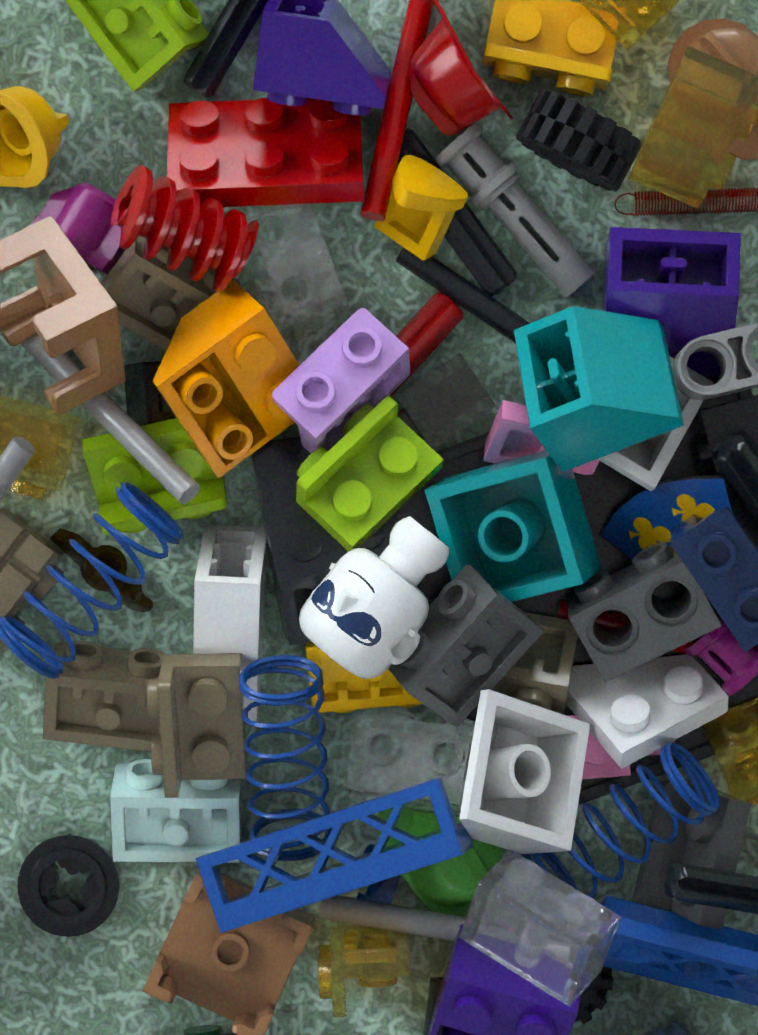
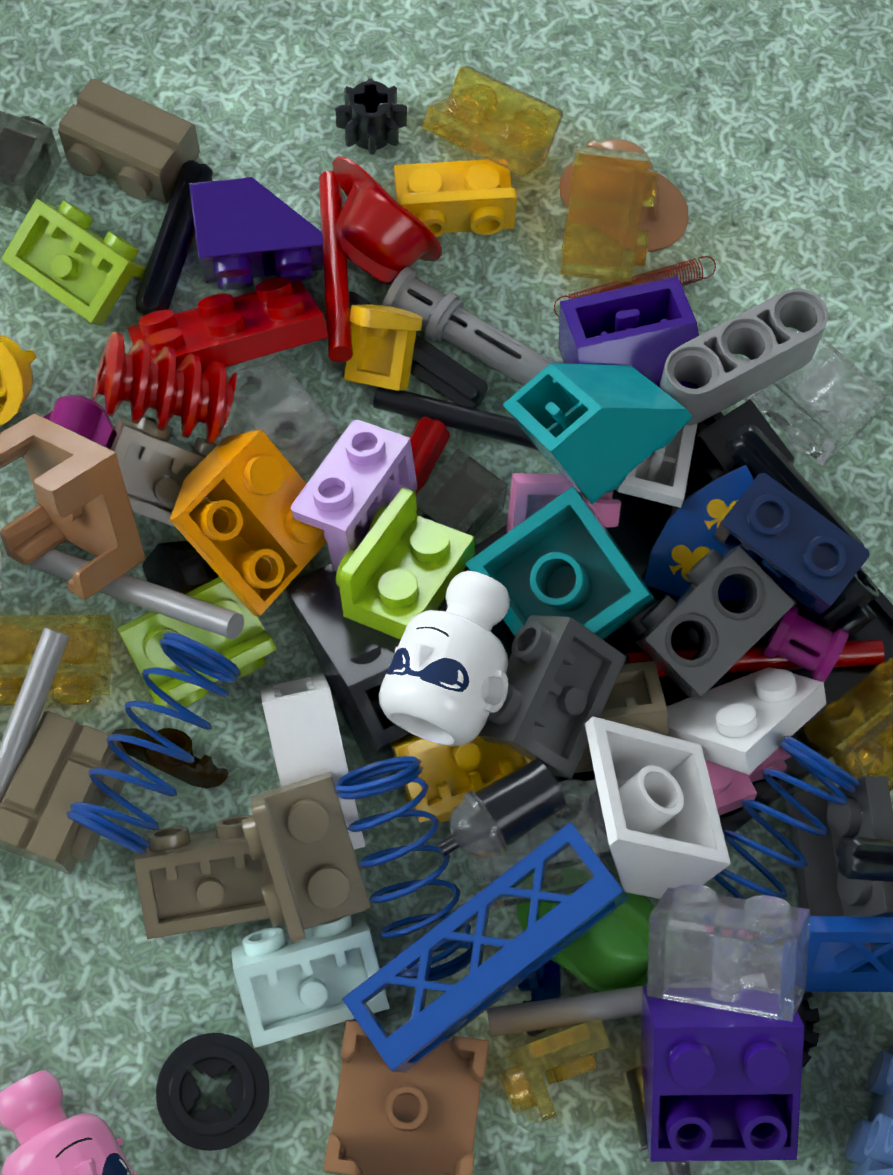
camera: 25 degrees left, 20 degrees down
black tyre [516,90,642,192] -> none
none -> black piece [437,758,567,858]

